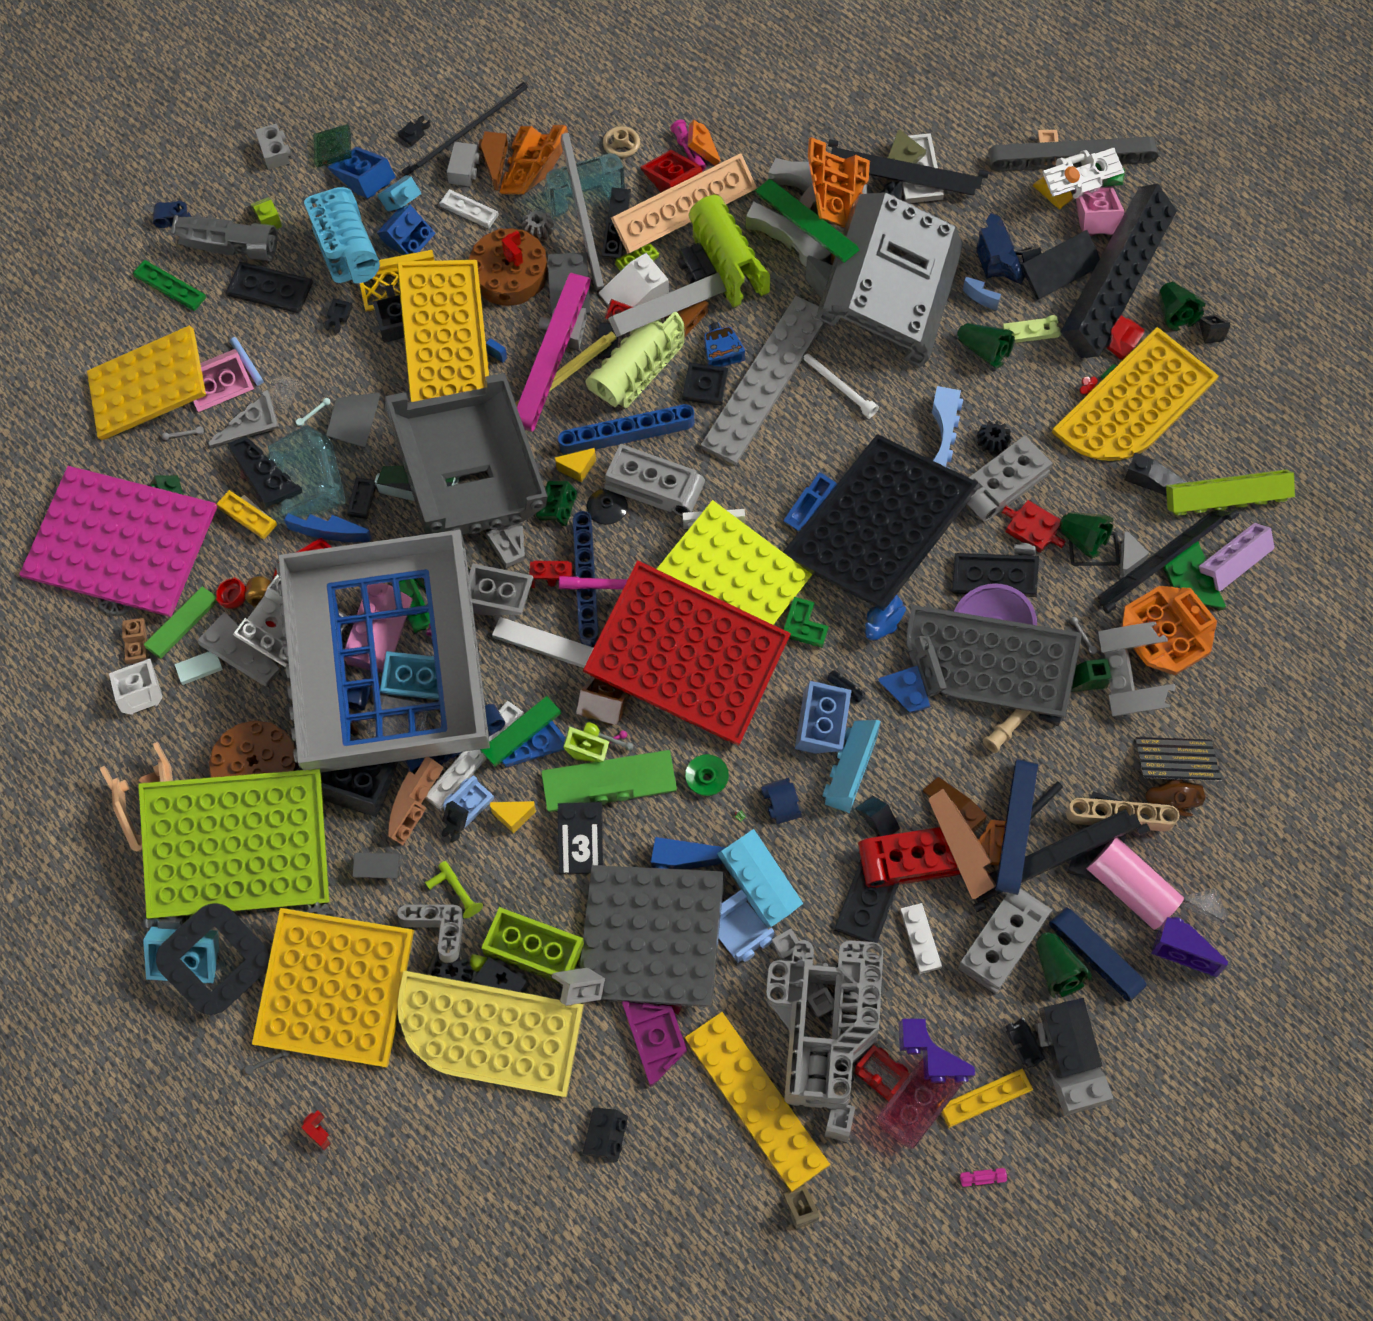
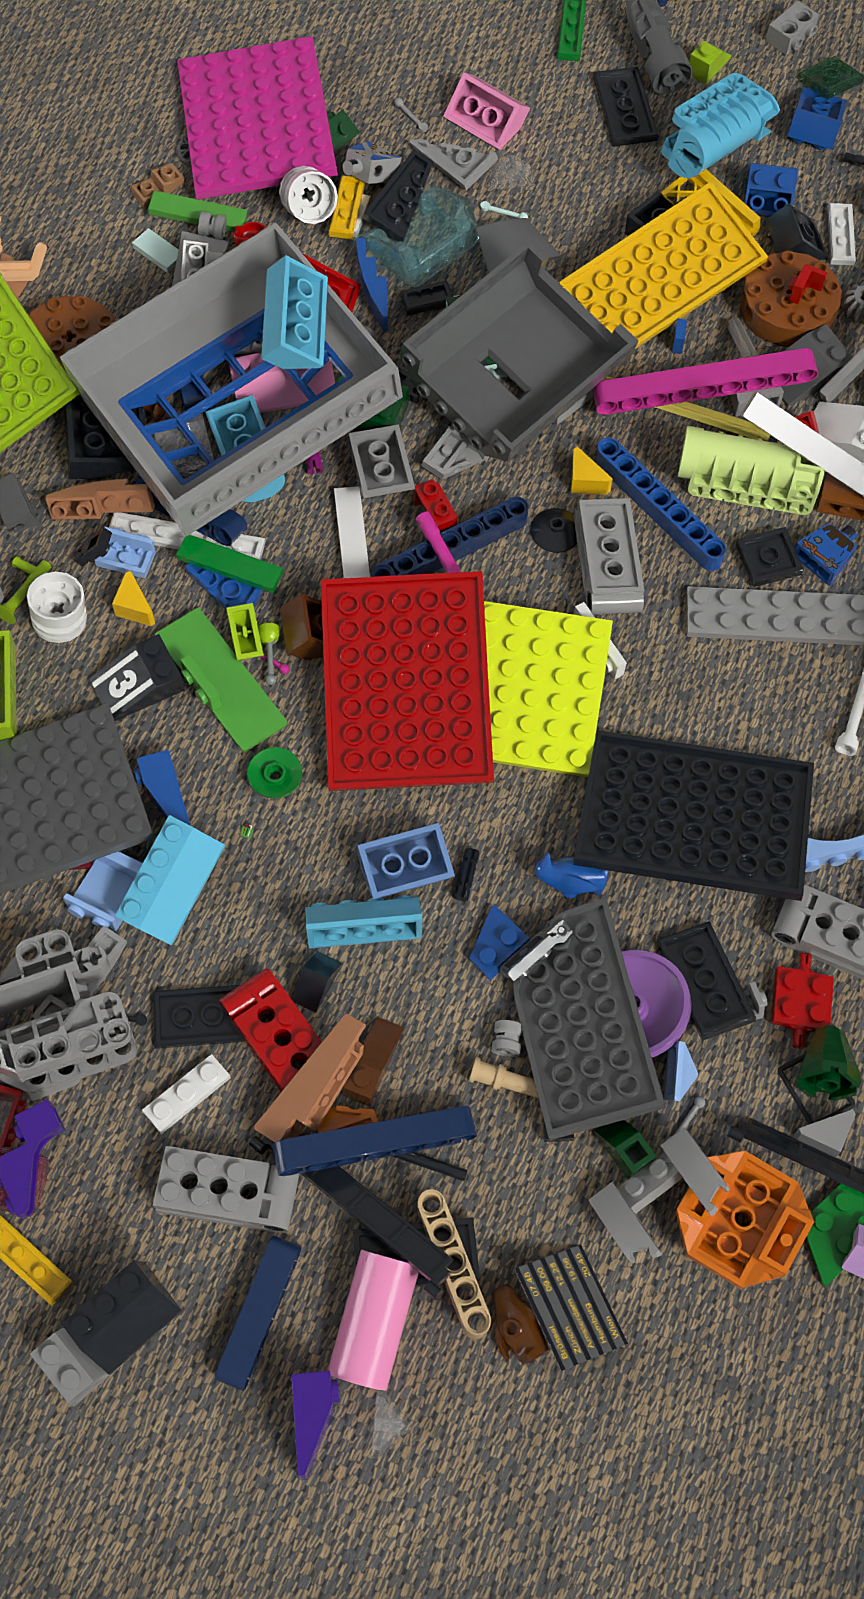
camera: 60 degrees right, 0 degrees up
yellow plate [87,325,206,440] -> none
white slope [109,659,162,715] -> none
light blue bar [230,337,264,386] -> none
black plate [325,298,353,333] -> none
medium azure torso [377,175,421,211] -> none
dark green bracket [536,481,577,526] -> none
dark blue cylinder [761,777,802,824] -> none
blue slope [783,472,837,531] -> none
green plate [783,597,829,648] -> none
black hinge [1005,1017,1046,1068] -> none
dark green cone [1036,932,1092,998] -> none
none -> white wheel [27,572,87,643]
none -> light grey wheel [198,211,227,240]
none -> medium azure slope [261,255,328,369]
none -> white wheel [279,166,338,224]
none -> light grey torso [343,141,401,184]
none -> light grey wheel [491,1020,523,1057]
none -> light blue slope [664,1041,698,1101]
none -> light grey axle [727,318,759,358]
none -> black slope [765,203,829,260]

